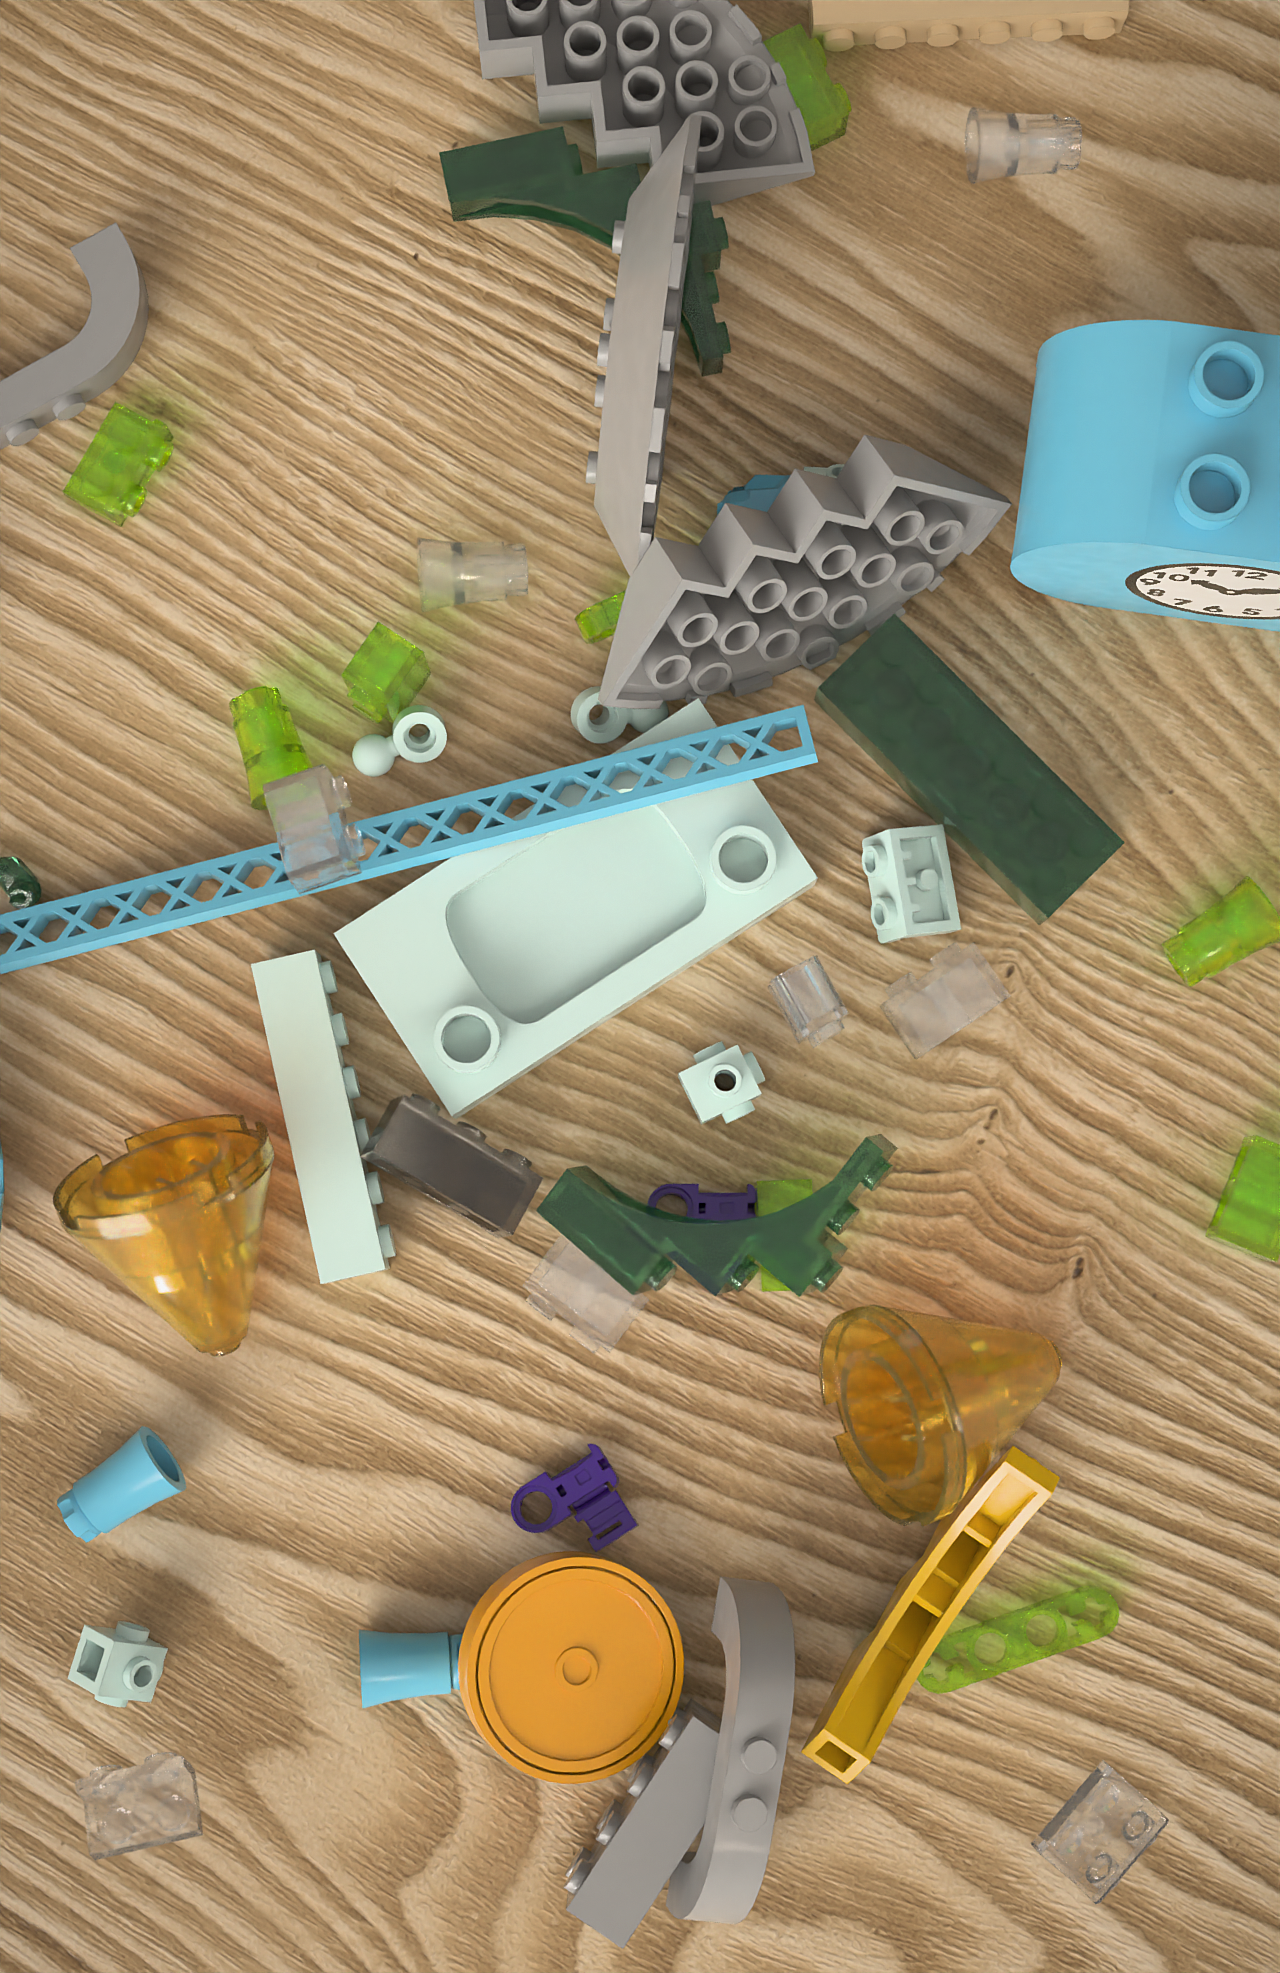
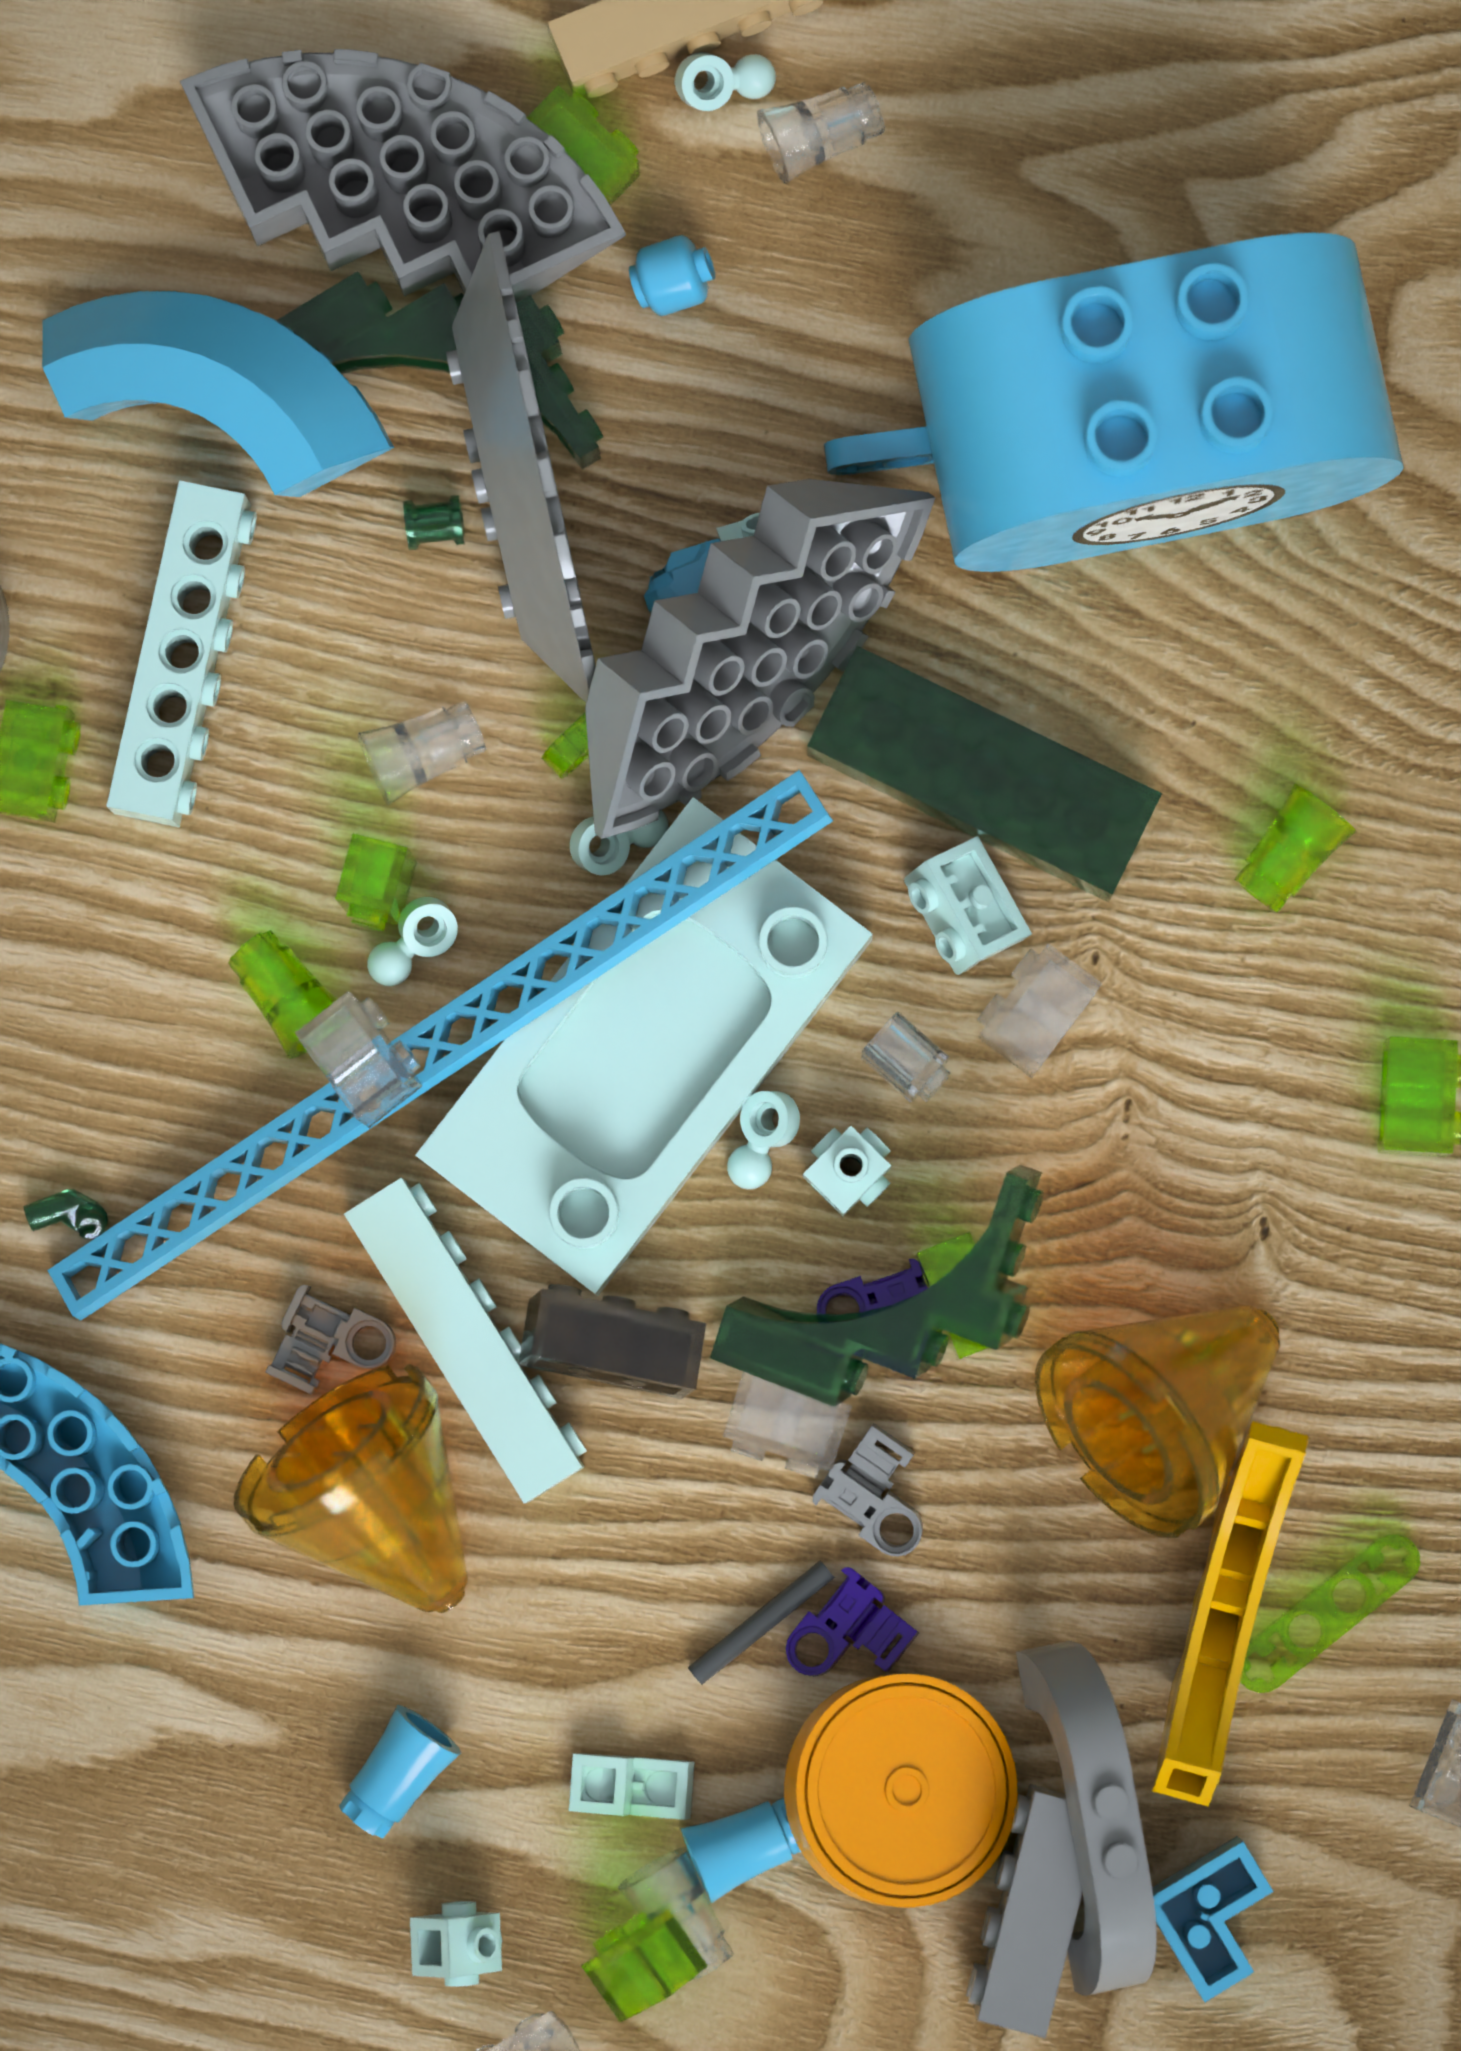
camera: 10 degrees left, 0 degrees up
none -> medium azure brick [42,291,394,497]
none -> light aqua brick [106,480,257,828]
none -> light grey piece [265,1285,396,1395]
none -> clear green bush [403,495,465,551]
none -> light aqua slope [569,1753,695,1820]
none -> clear neon green brick [581,1909,708,2023]
none -> clear plant [618,1847,733,1982]
none -> medium azure head [629,235,716,316]
none -> light aqua plate [675,52,776,111]
none -> dark grey bar [688,1560,835,1685]
none -> light aqua plate [727,1091,800,1190]
none -> light grey piece [813,1423,923,1556]
none -> medium azure beam [824,426,934,475]
none -> medium azure brick [1152,1836,1274,2002]

